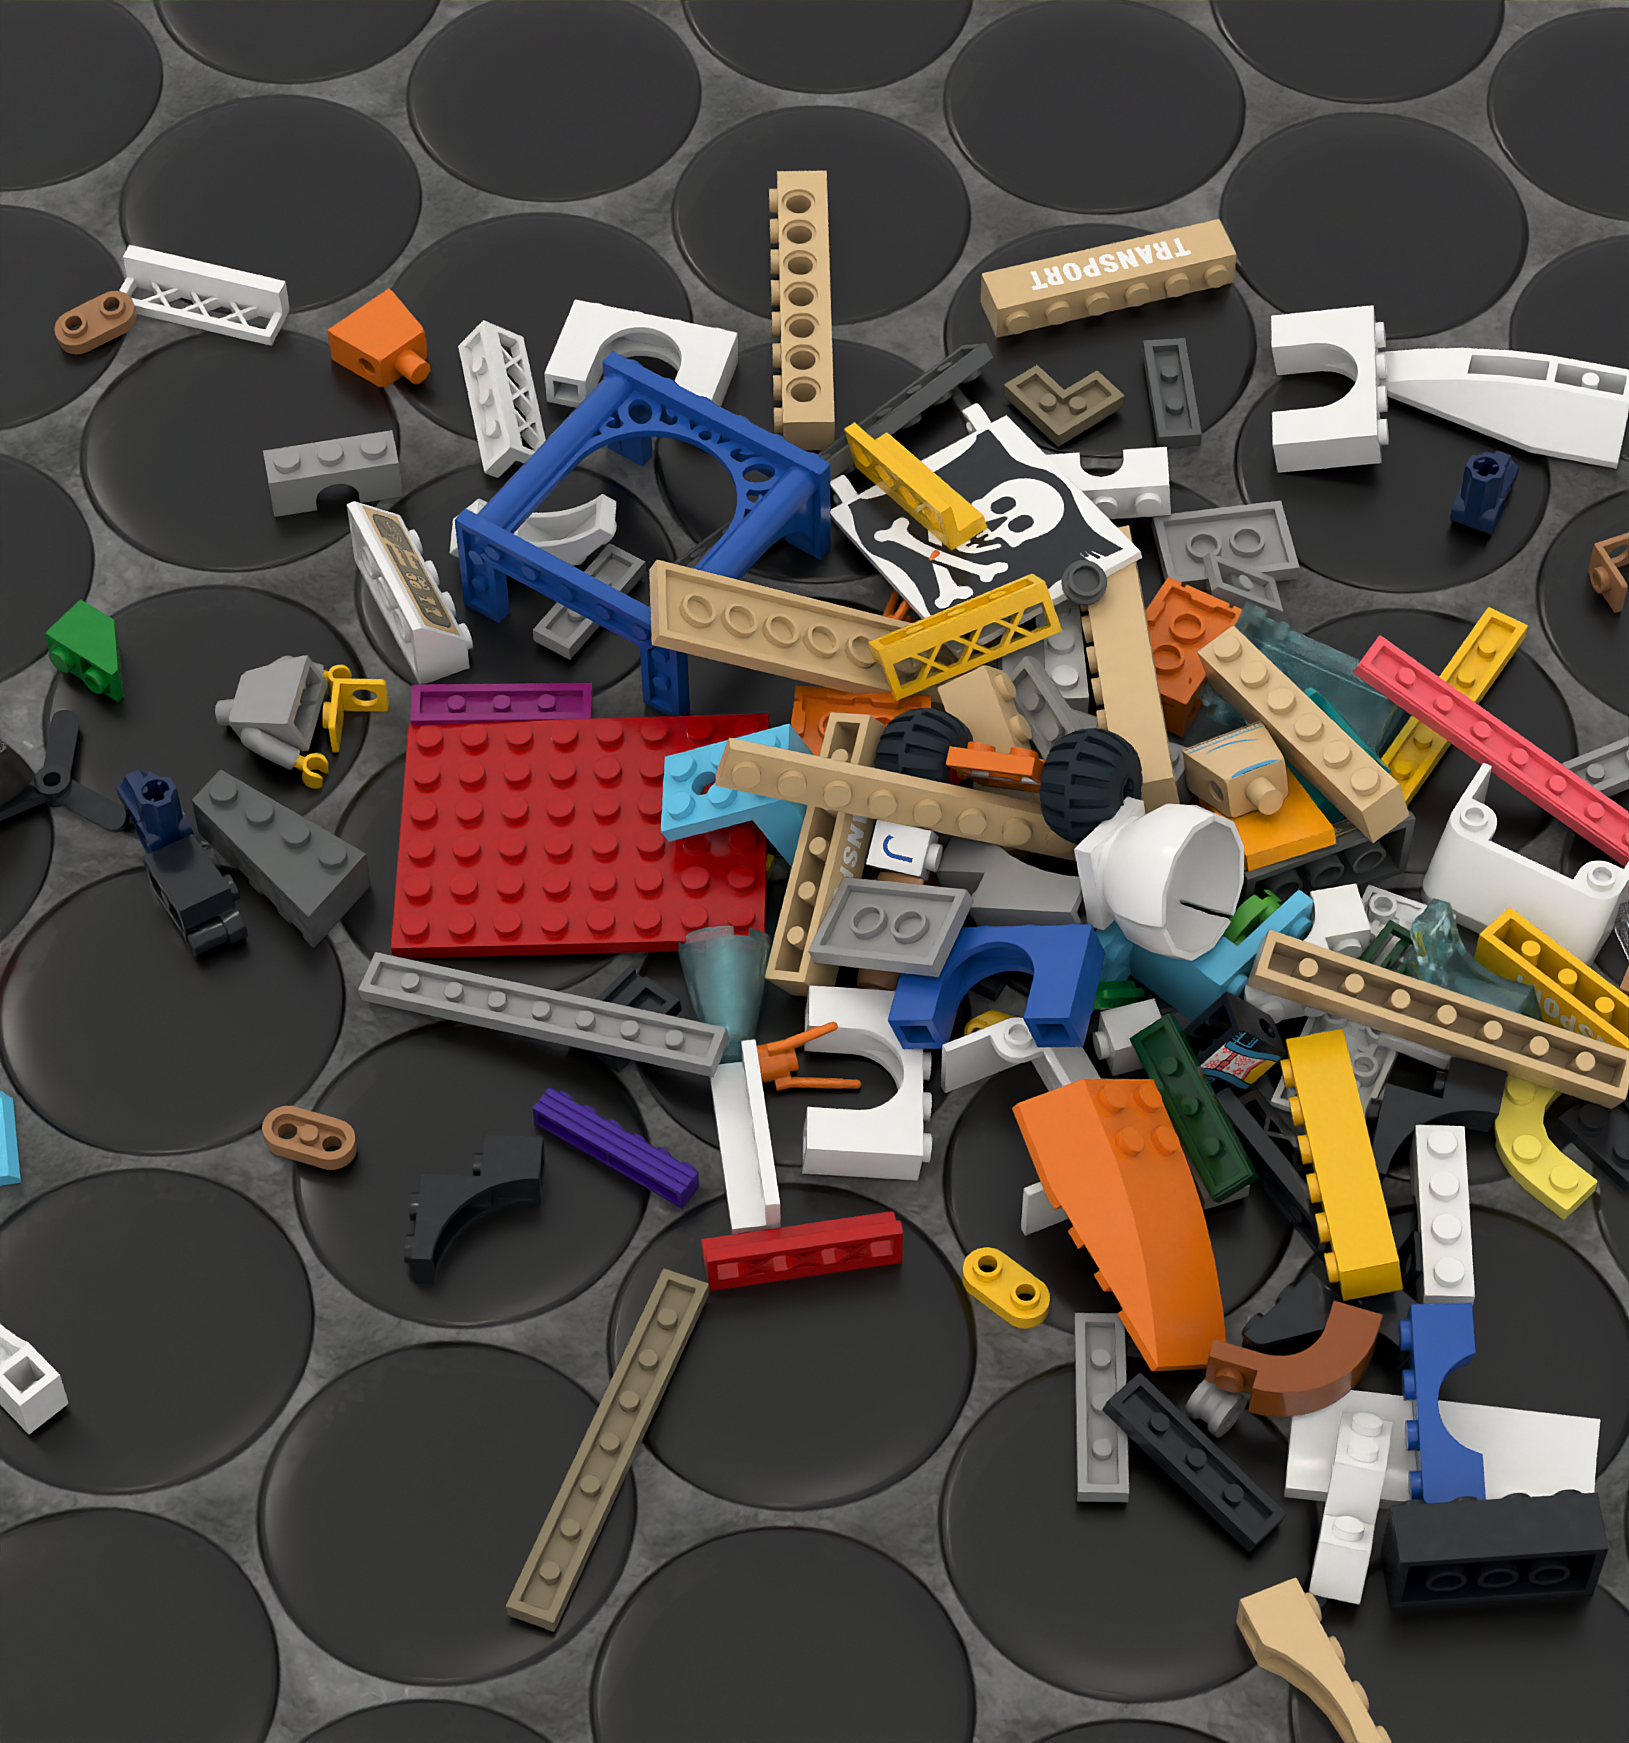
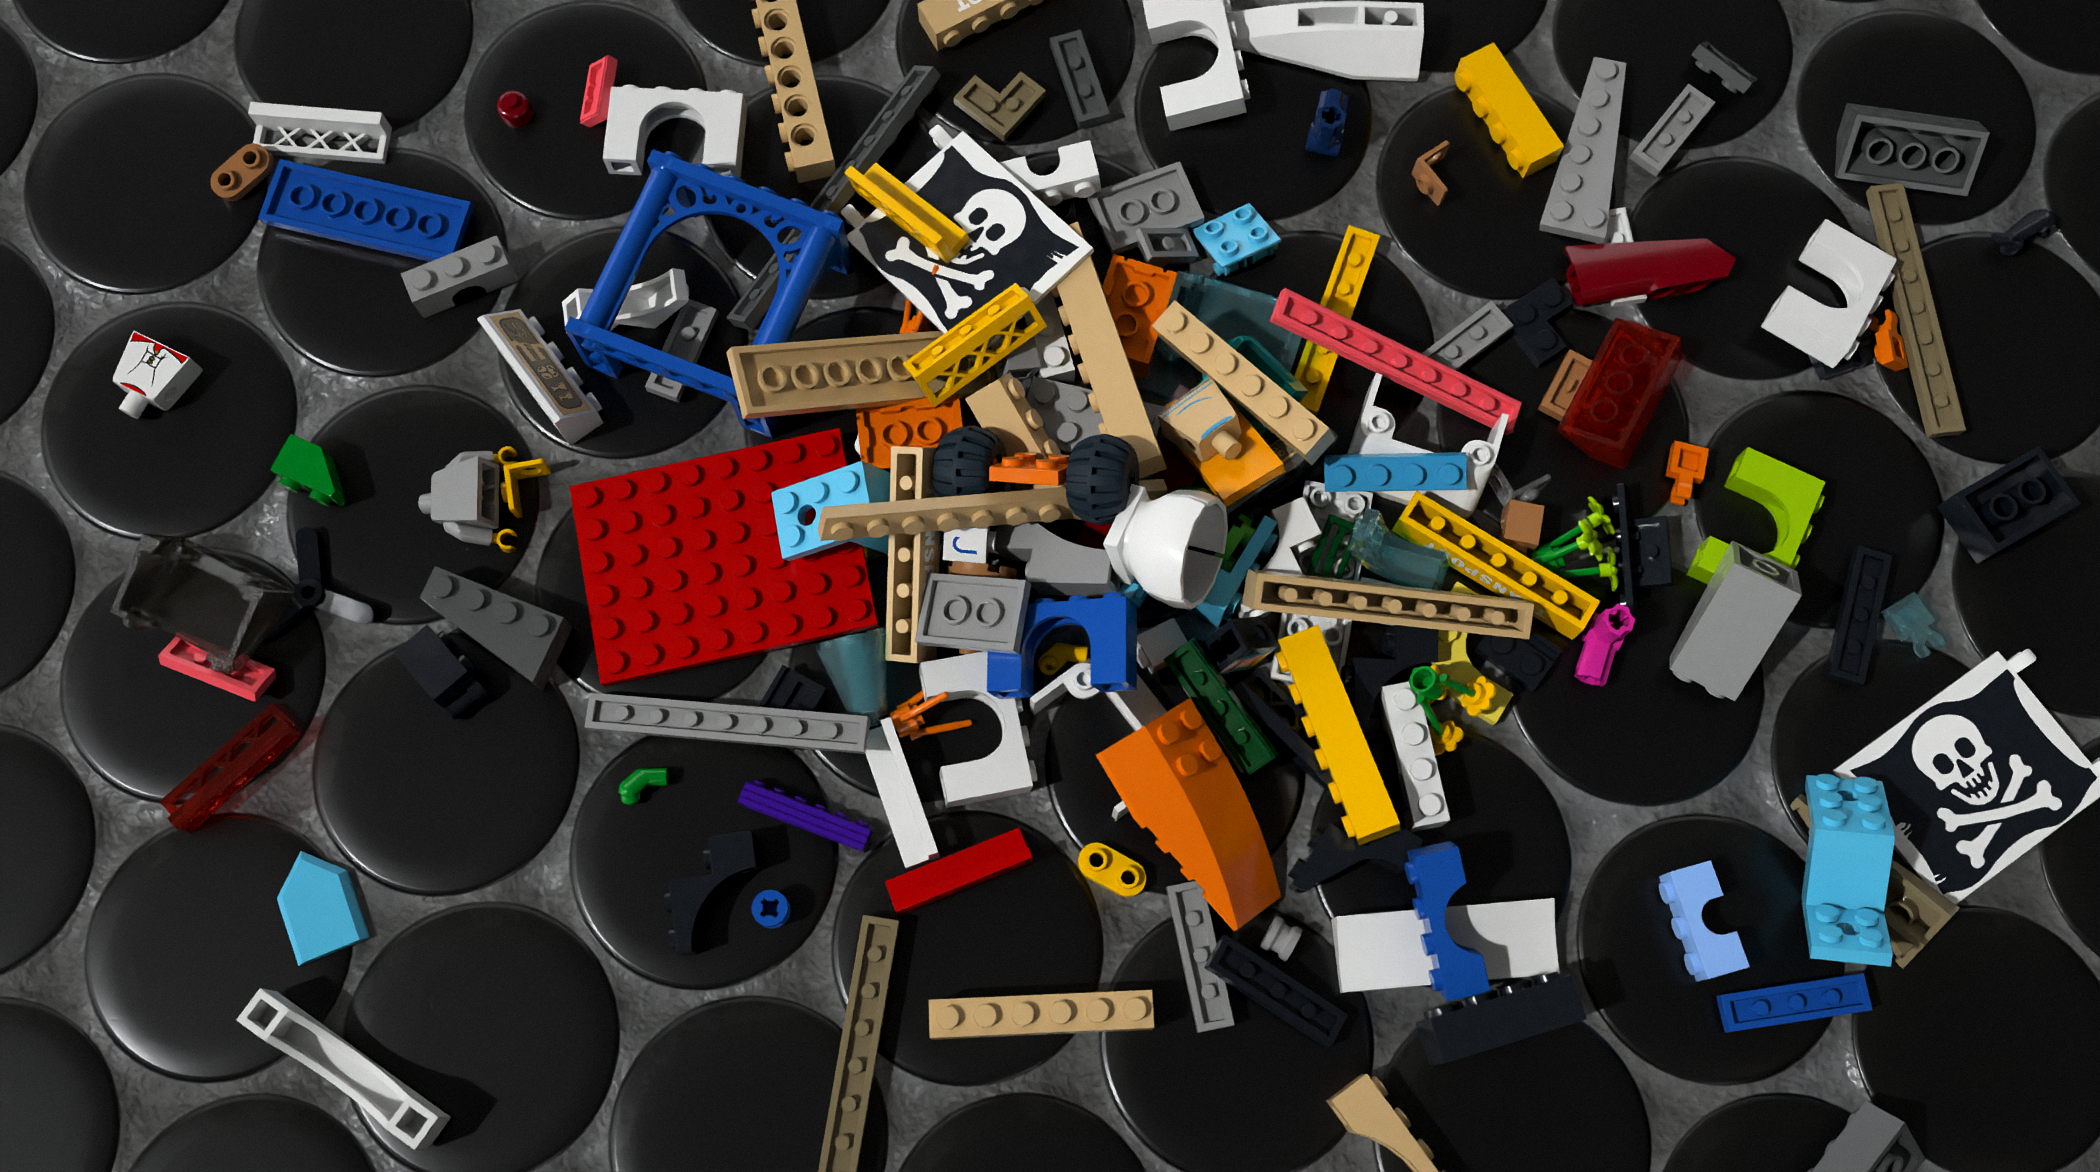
camera: 15 degrees left, 20 degrees up
dark blue piece [116,770,195,854] -> none
medium nougat plate [262,1106,357,1170] -> none
orange torso [327,288,430,388] -> none
magenta plate [410,683,593,726] -> none
white fence [458,320,546,478] -> none
light grey plate [1009,655,1084,760] -> none
dark grey plate [1061,560,1107,606] -> none
green axle [1093,981,1144,1010] -> none
dark orange arch [1205,1301,1383,1417] -> none
white arch [1309,1411,1393,1605] -> none
none -> blue plate [258,159,474,262]
none -> dark red piece [497,90,533,128]
none -> coral plate [580,55,618,128]
none -> green arm [618,768,669,805]
none -> blue wheel [751,890,791,929]
none -> tan brick [929,990,1154,1040]
none -> medium azure hinge [1191,203,1281,276]
none -> dark azure plate [1324,452,1467,492]
none -> plant [1409,665,1496,755]

